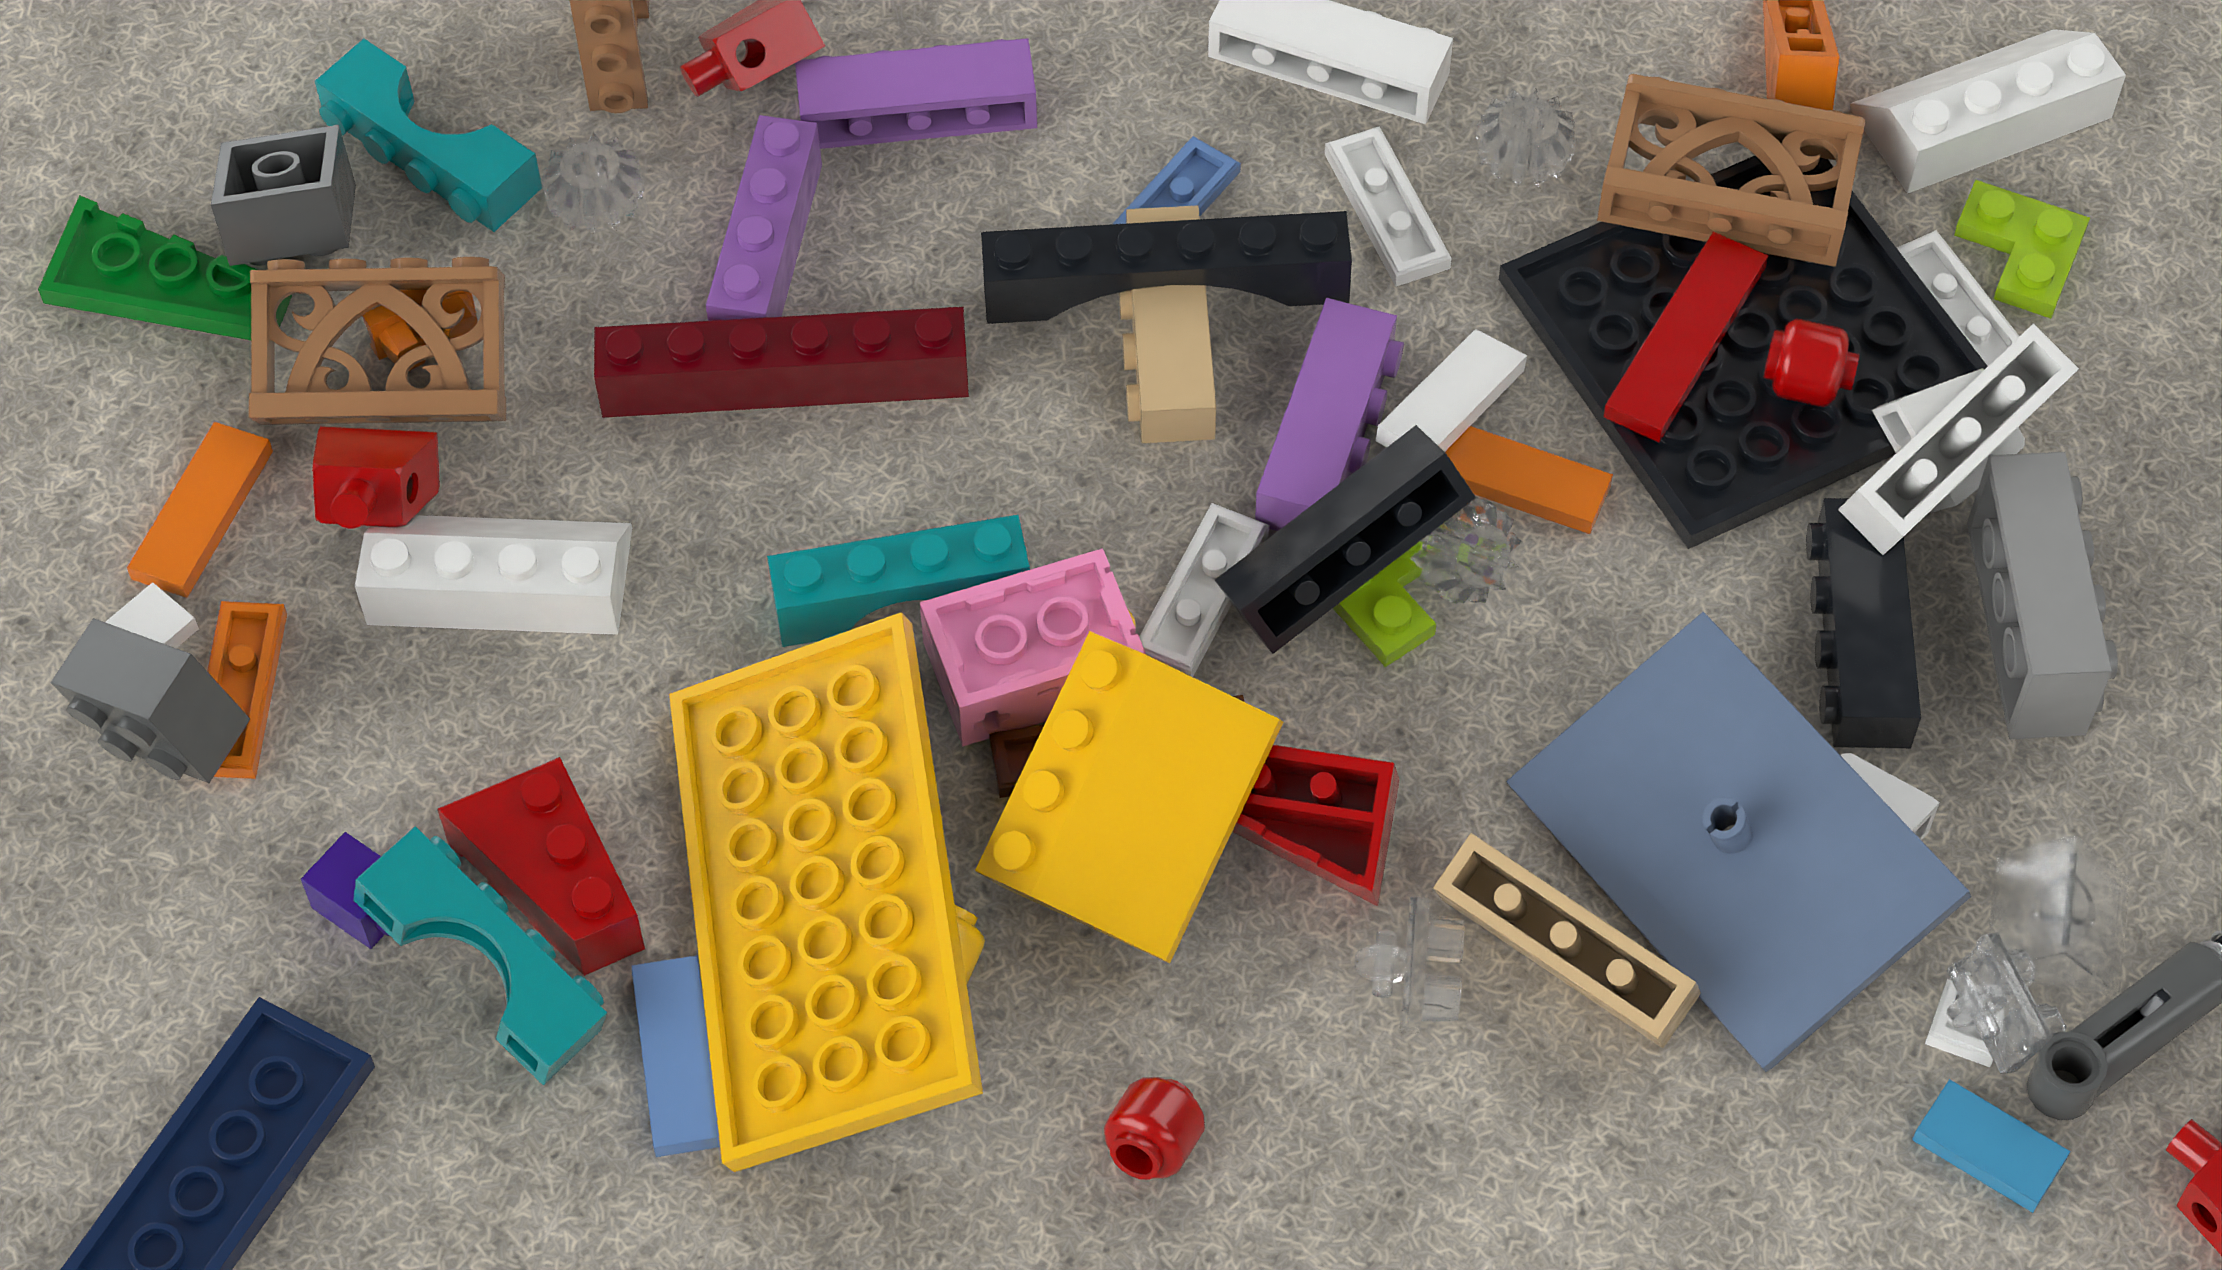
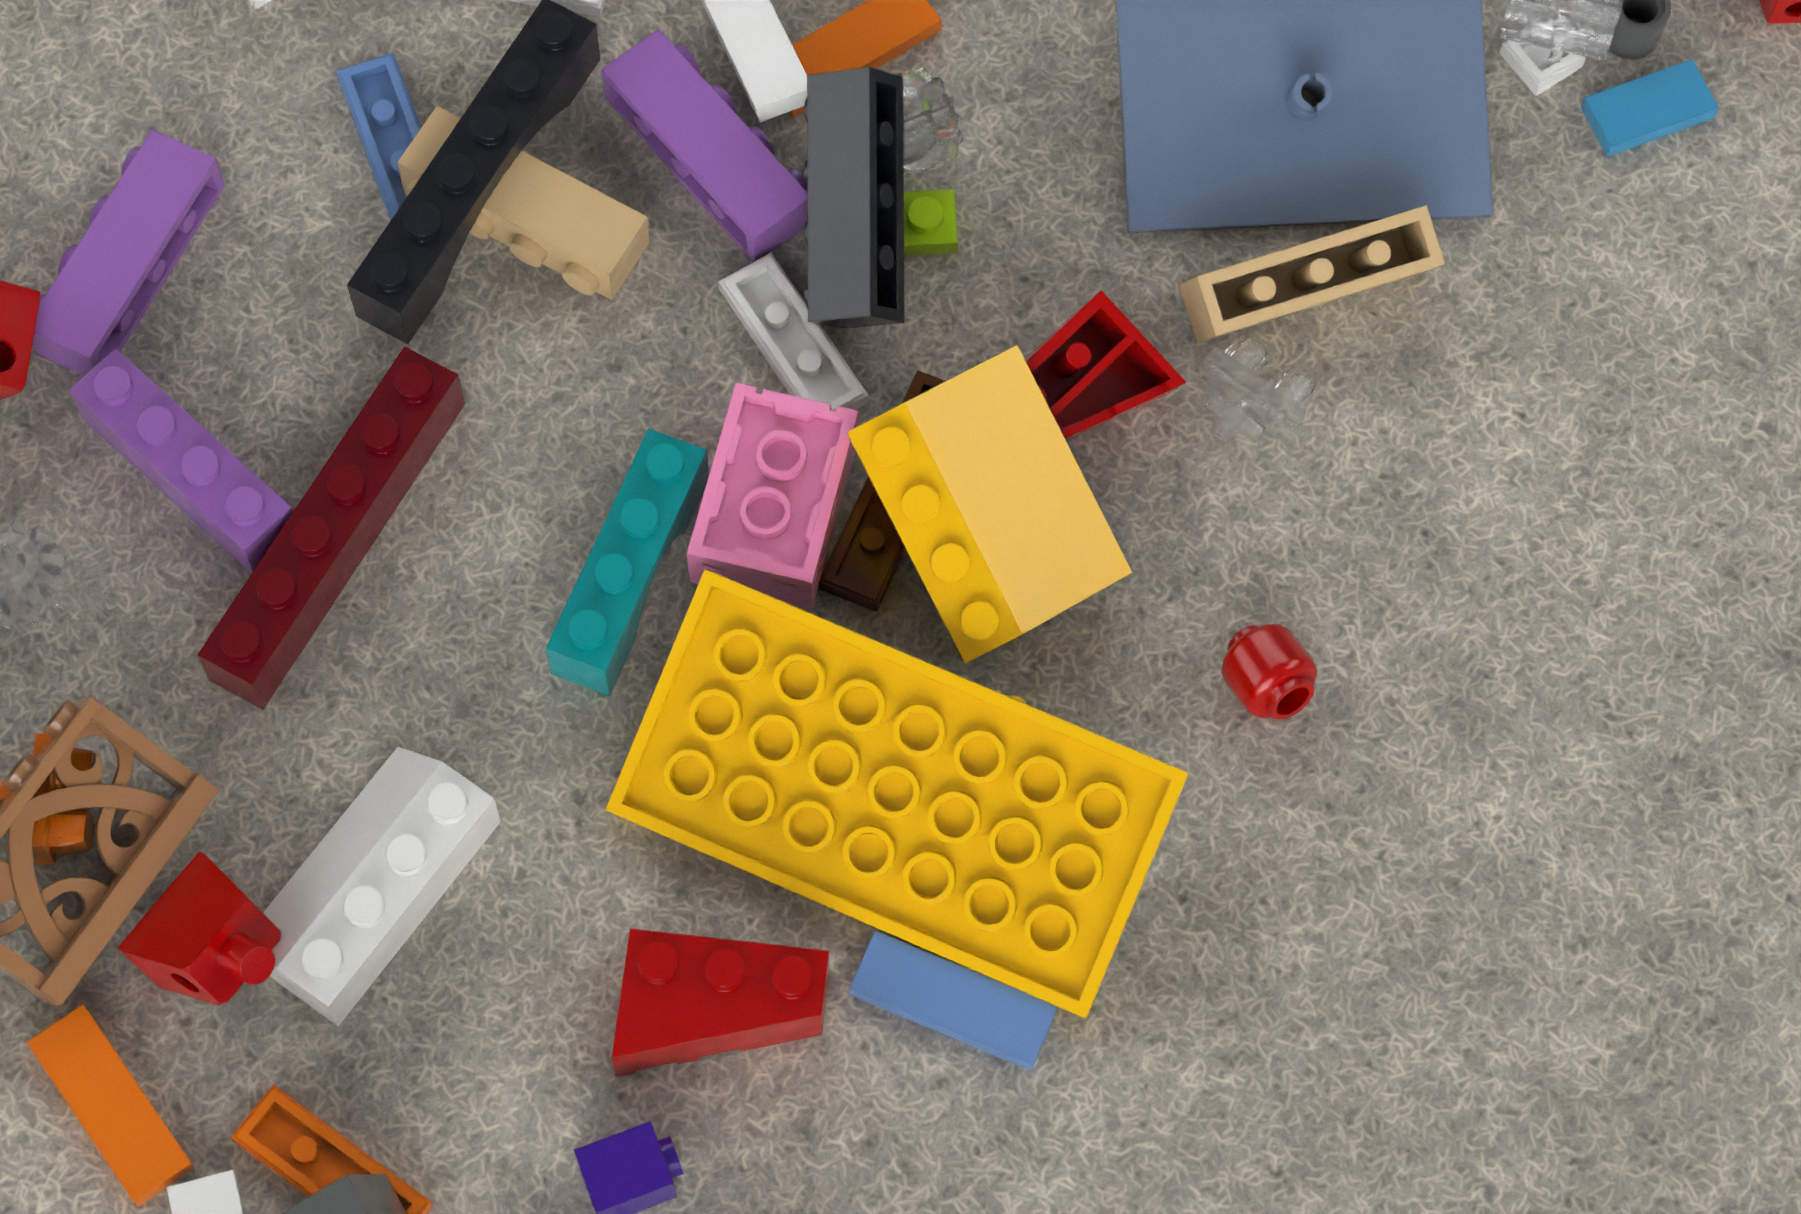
camera: 60 degrees left, 10 degrees up
teal arch [353,826,607,1085] -> none

